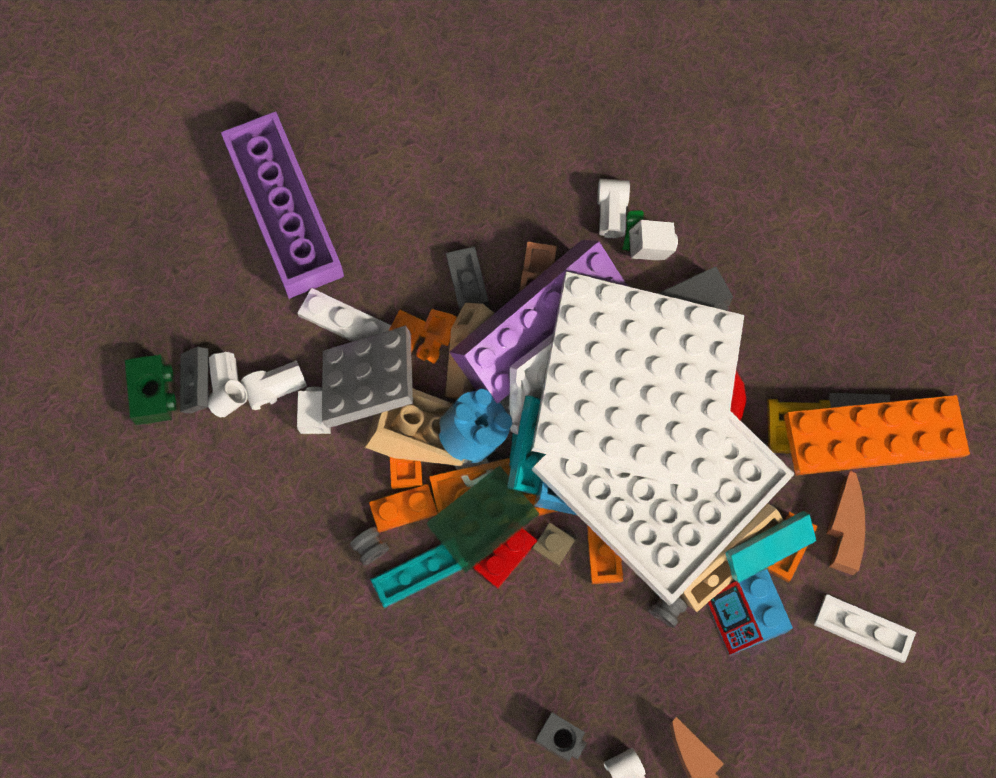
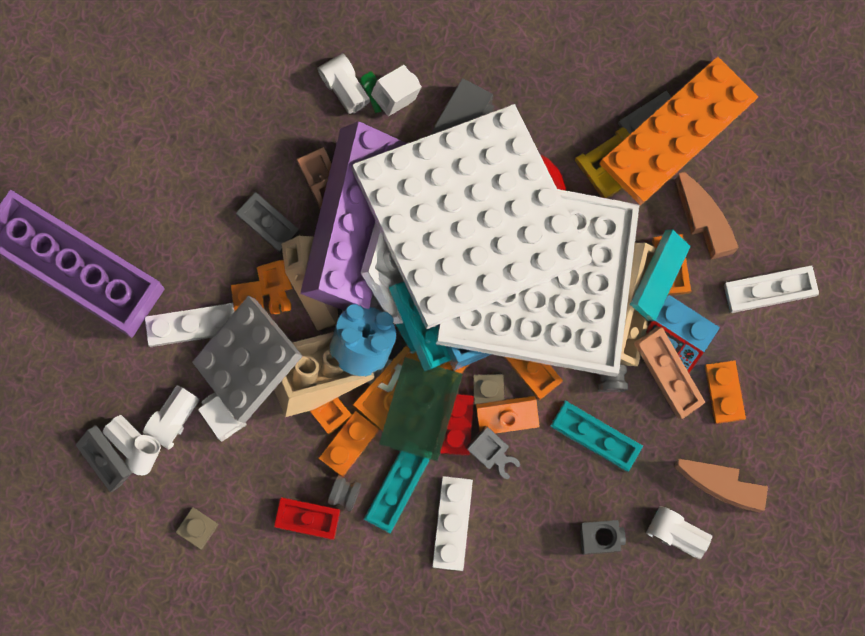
camera: 35 degrees left, 5 degrees up
dark green brick [125,355,177,425] -> none
none -> dark tan plate [176,507,219,550]
none -> red plate [274,497,341,540]
none -> white plate [433,476,473,571]
none -> plate [465,426,521,479]
none -> orange plate [476,396,539,434]
none -> teal tile [550,400,643,472]
none -> nougat plate [634,327,706,419]
none -> orange plate [705,360,746,424]

